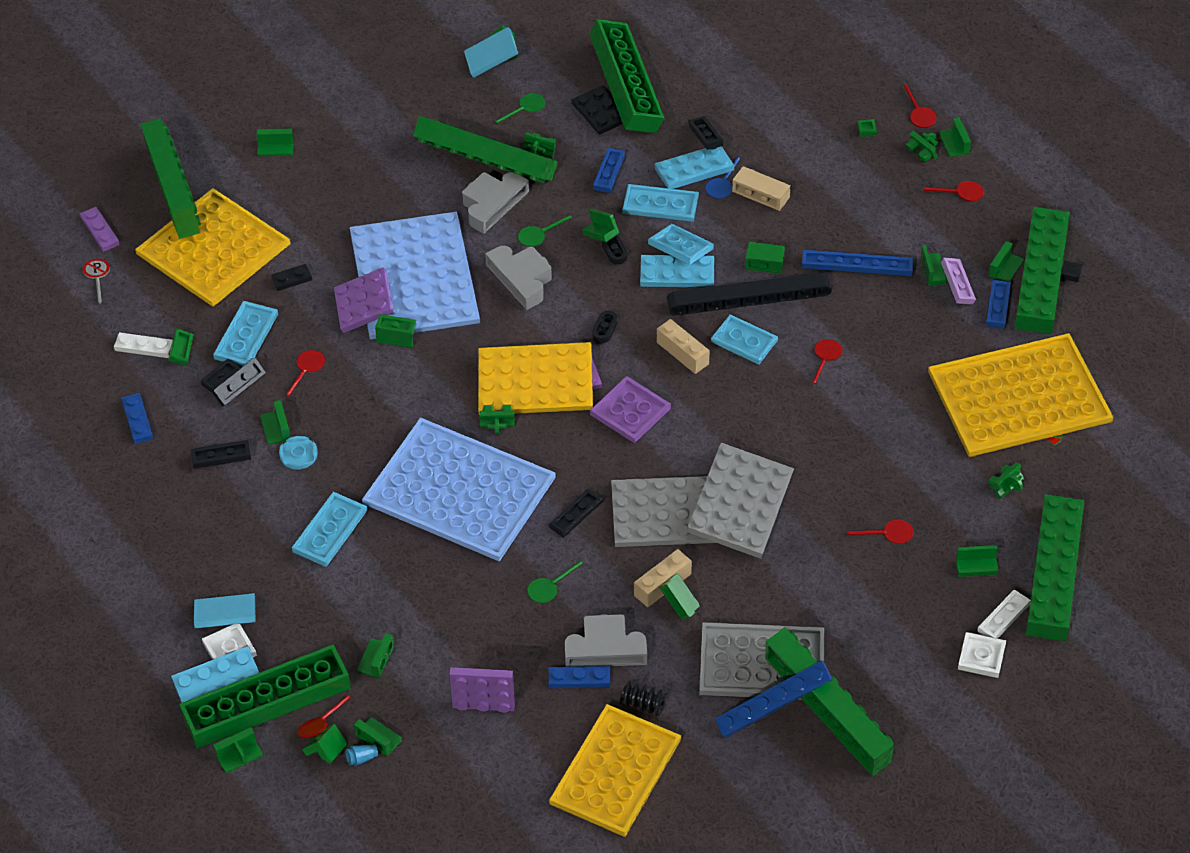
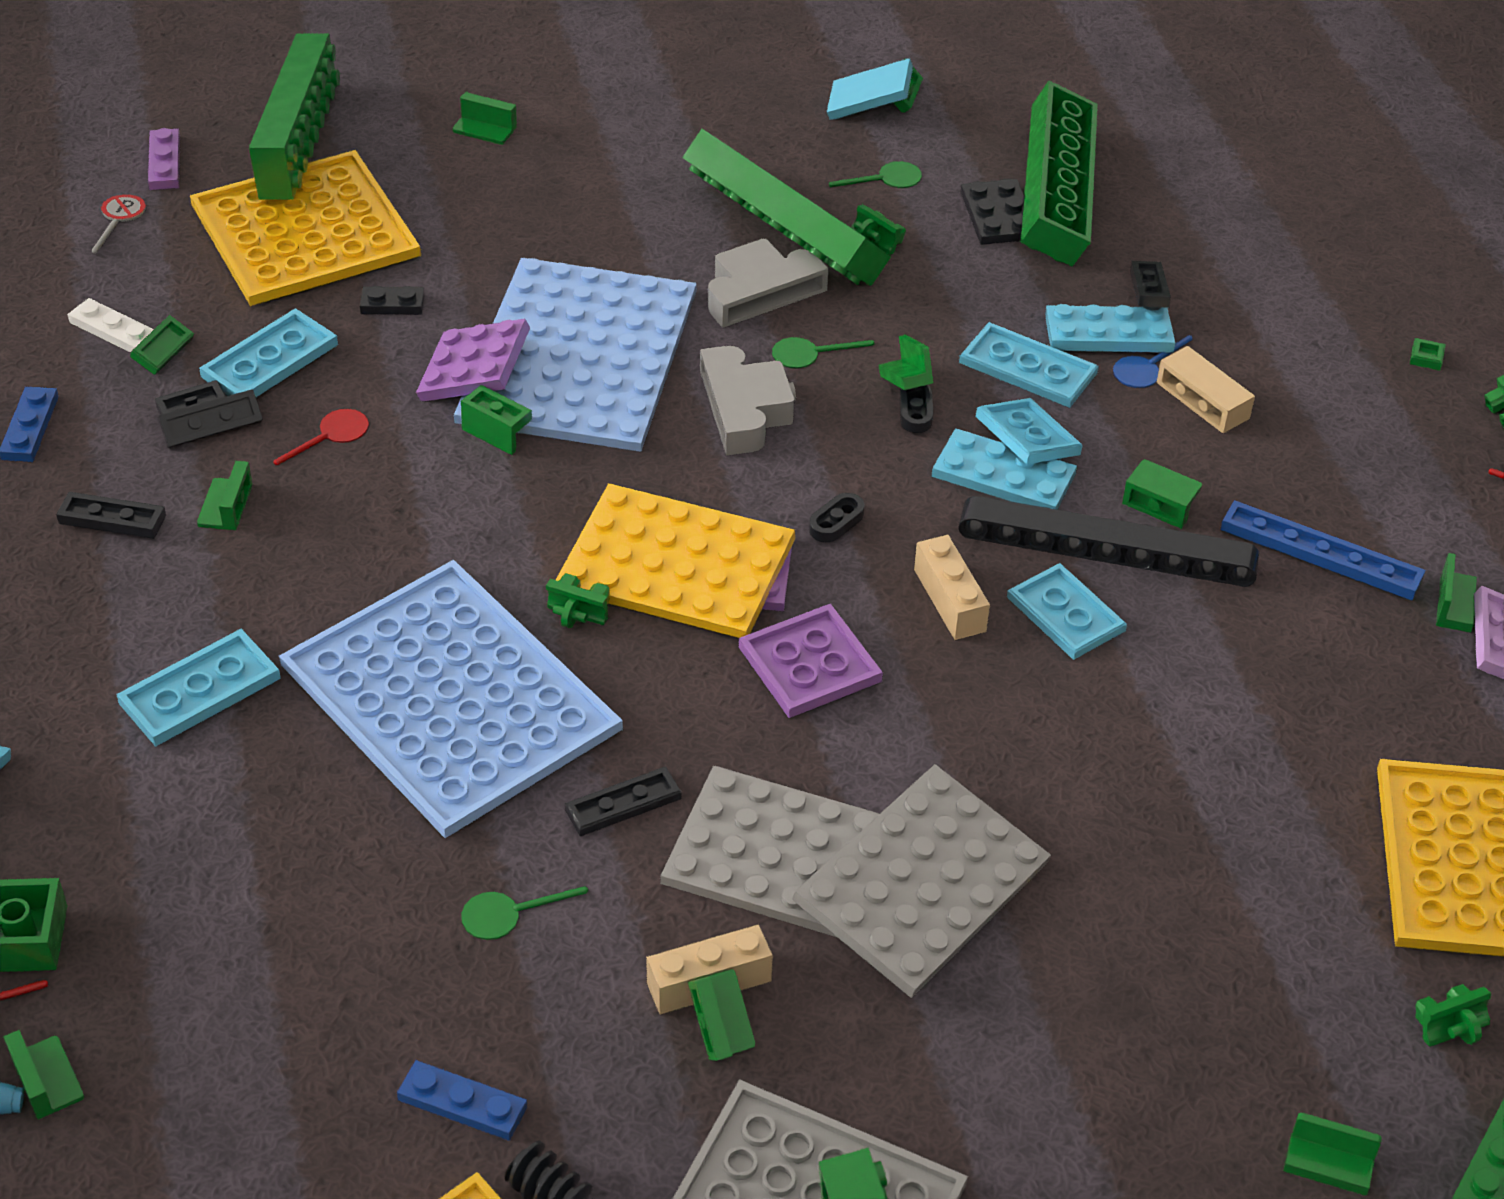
camera: 20 degrees right, 5 degrees down
medium azure tile [279,436,318,470] -> none
green panel [357,633,394,678] -> none
medium lavender plate [450,667,515,713] -> none
light grey brick [565,614,647,667] -> none
blue plate [593,148,625,193] -> none
red piece [812,339,843,384] -> none
red piece [847,520,914,544] -> none

